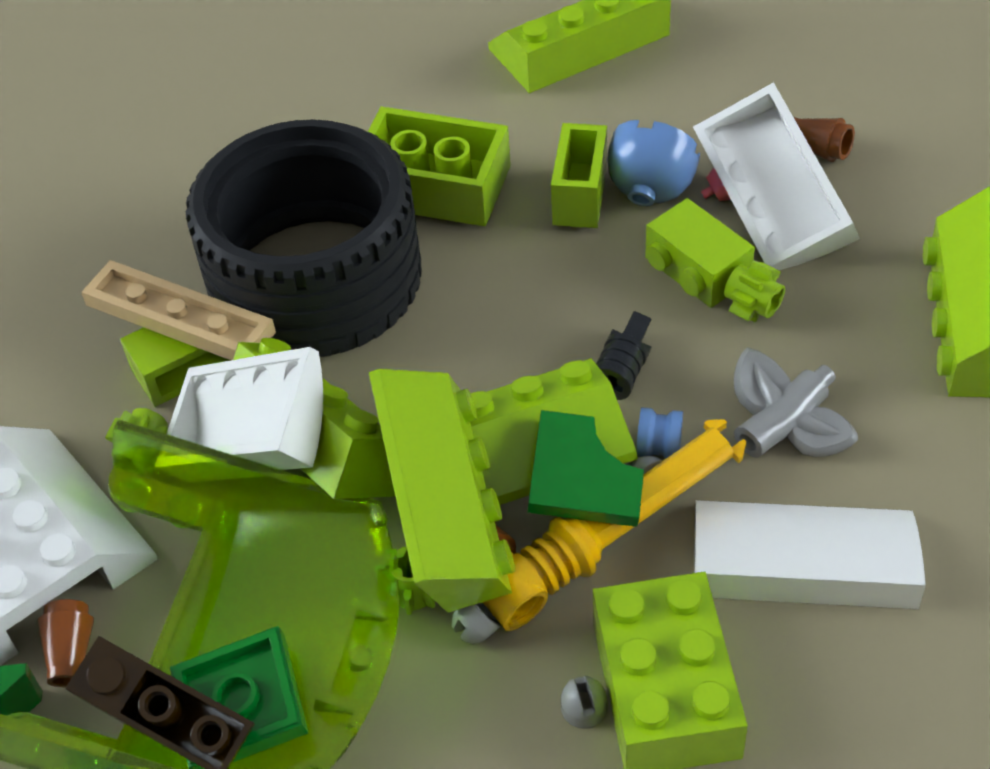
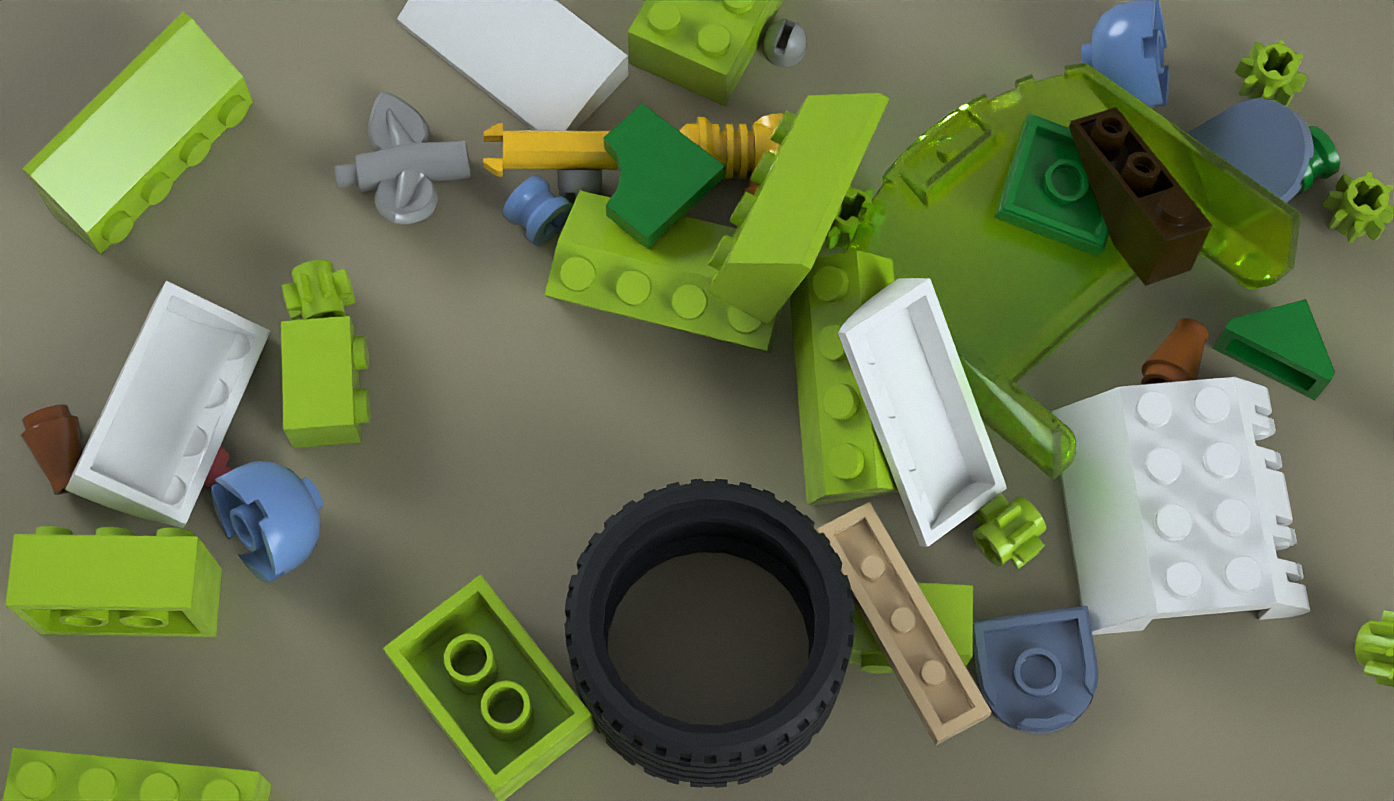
camera: 150 degrees left, 20 degrees up
lime brick [551,123,607,228] -> none
black hinge [596,311,652,400] -> none
none -> lime brick [5,526,222,637]
none -> sand blue tile [973,606,1098,734]

